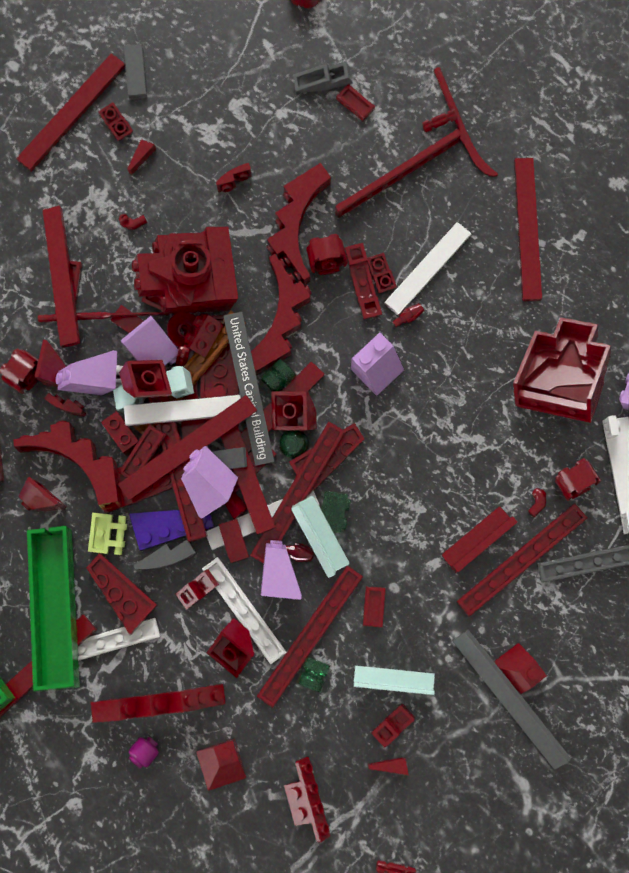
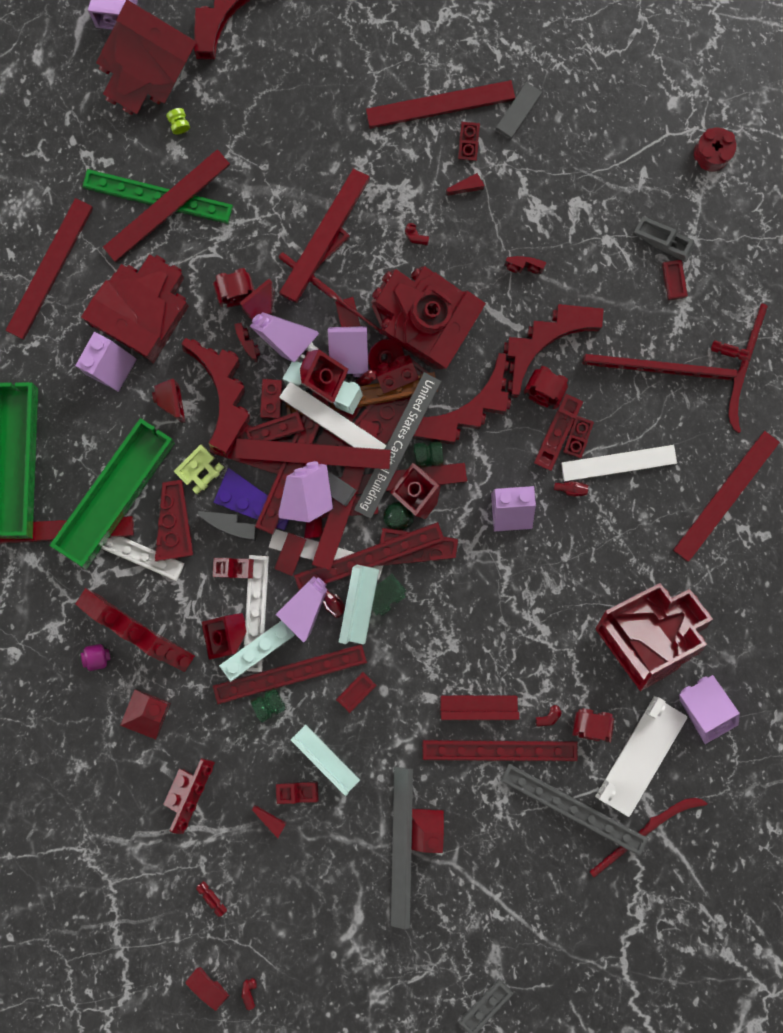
camera: 30 degrees right, 5 degrees up
none -> light aqua arch [219,620,294,682]

